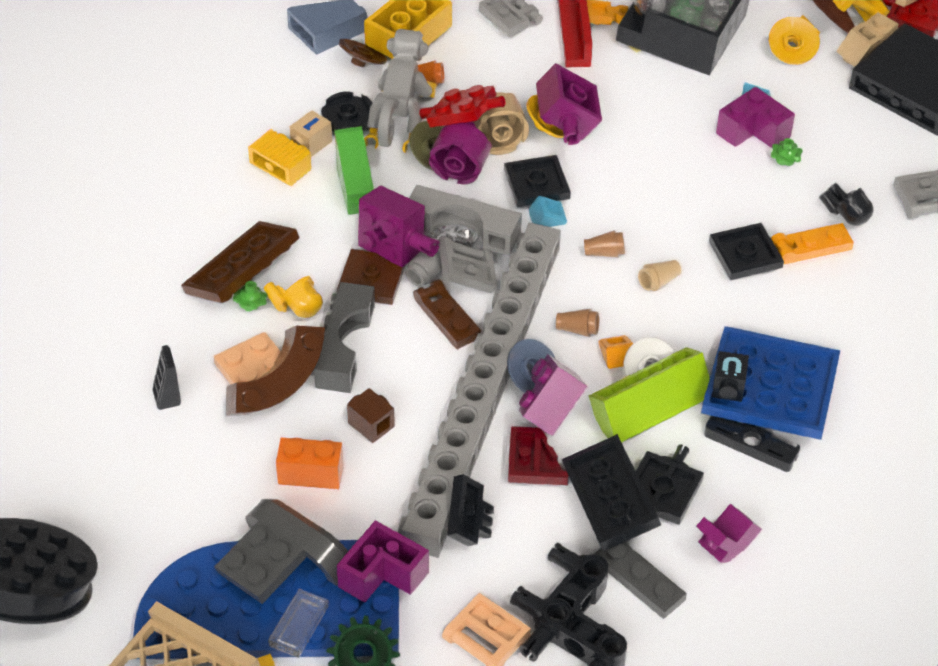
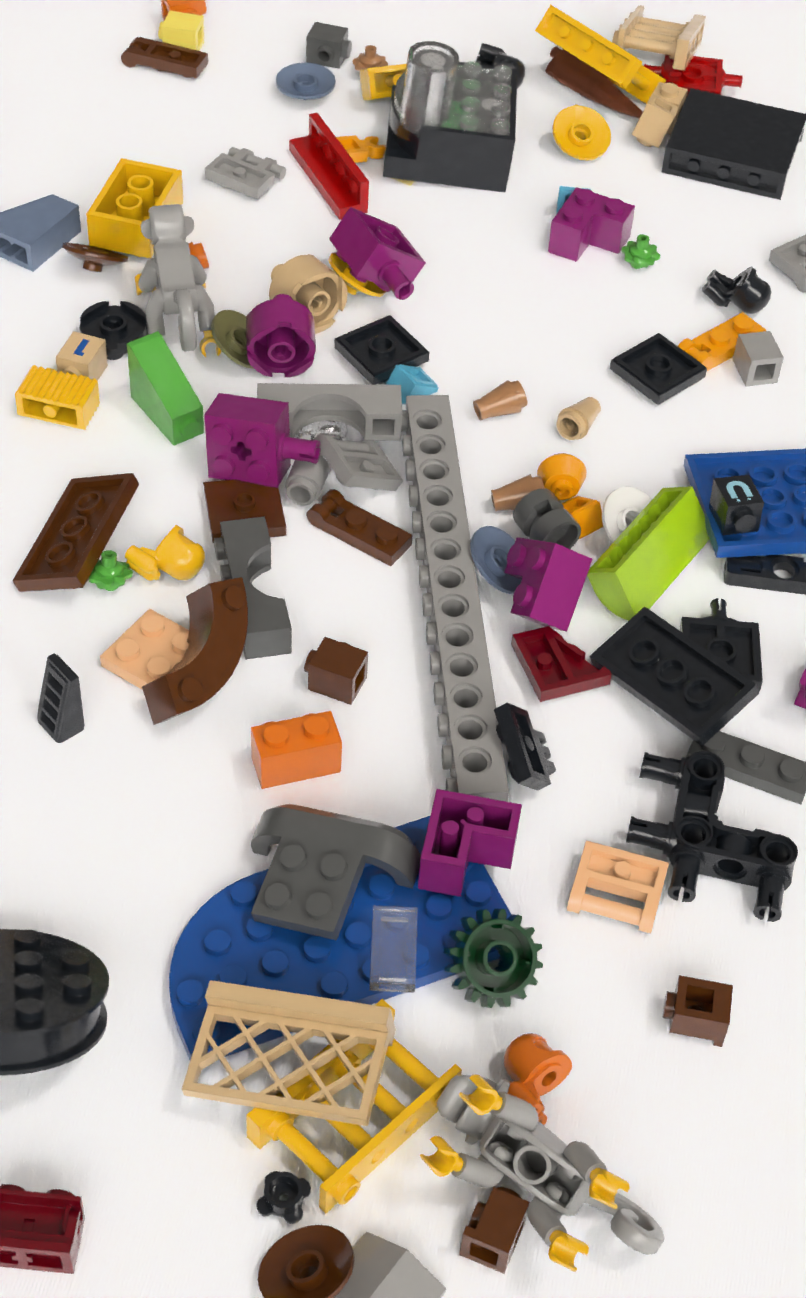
camera: 25 degrees left, 0 degrees up
red plate [419,85,506,127] -> none
none -> dark grey wheel [513,488,581,549]
none -> light orange cone [537,453,587,500]
none -> light grey brick [733,331,784,387]

